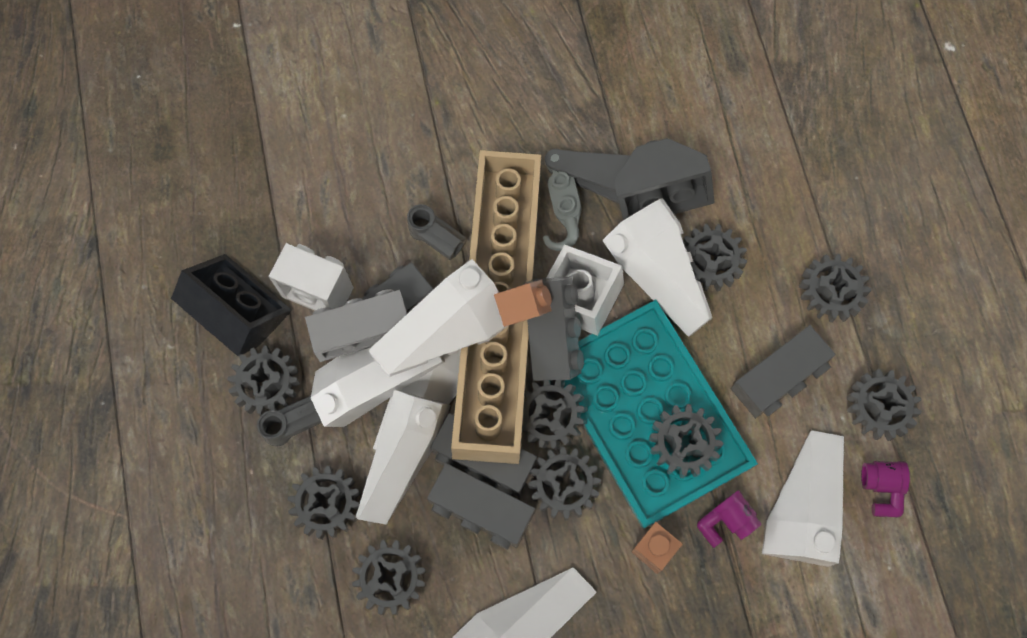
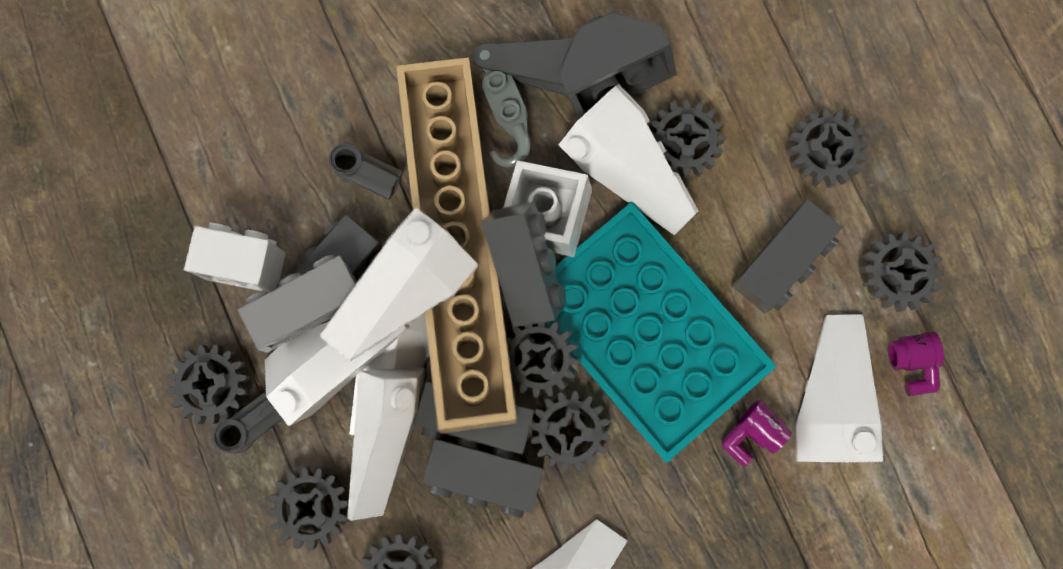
camera: 15 degrees left, 10 degrees up
black slope [171,254,291,357] -> none
nougat brick [494,279,552,327] -> none
nougat brick [631,522,683,574] -> none
dark grey gear [649,404,723,478] -> none

